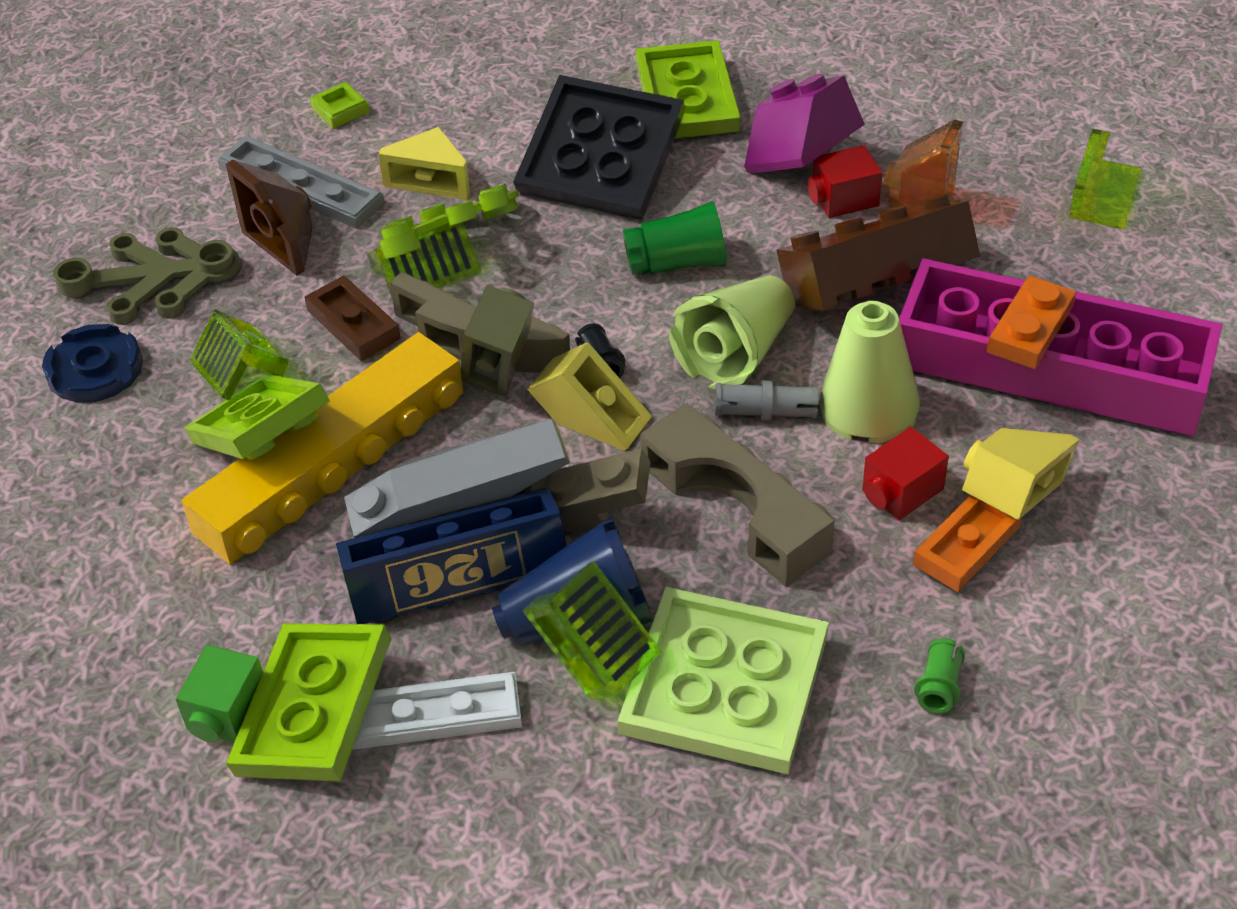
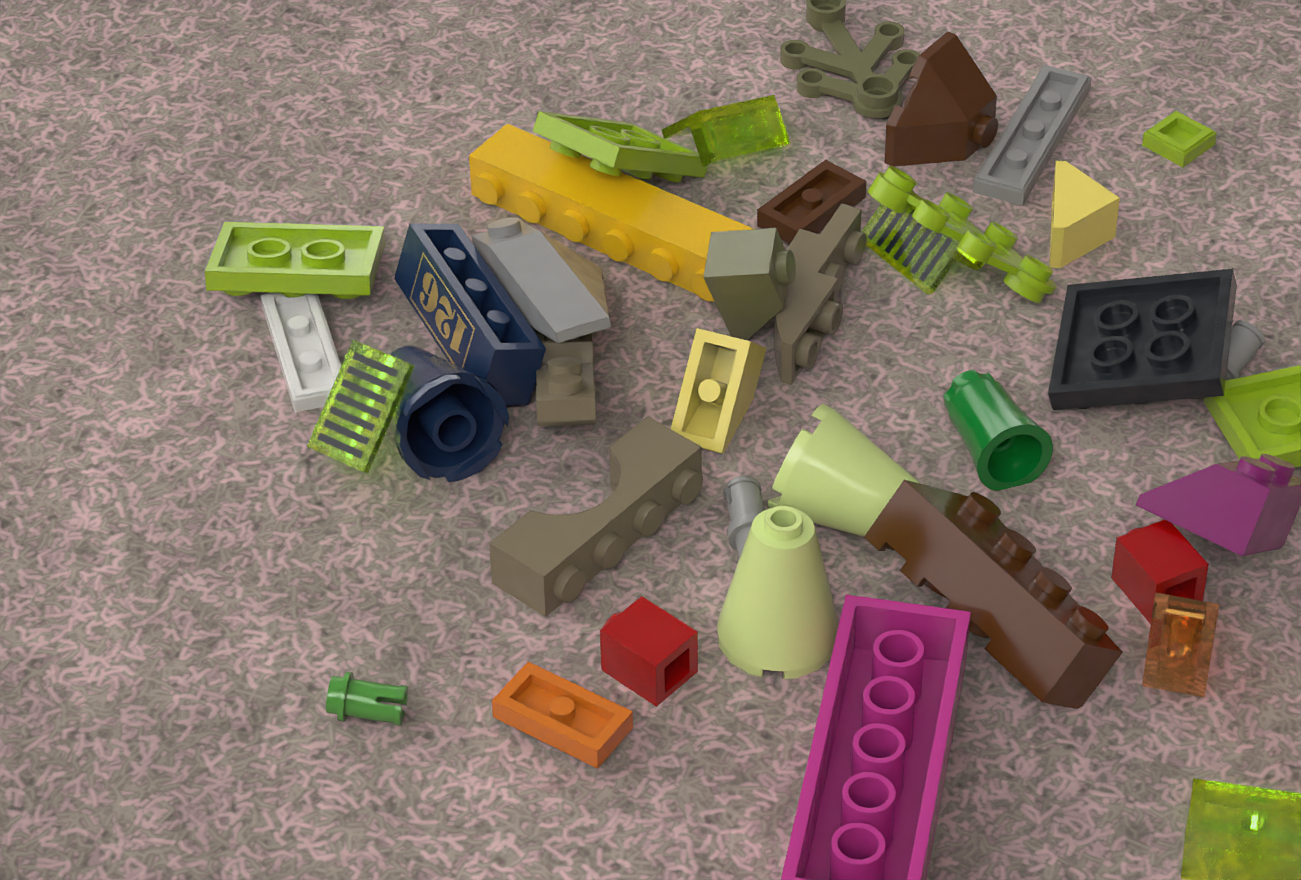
camera: 80 degrees right, 5 degrees down
dark blue tile [42,324,143,403] -> none
bright green brick [175,644,263,742] -> none
black pin [575,323,626,378] -> none
yellowish green plate [617,587,829,775] -> none
light yellow slope [962,428,1080,520] -> none
orange plate [987,275,1077,369] -> none

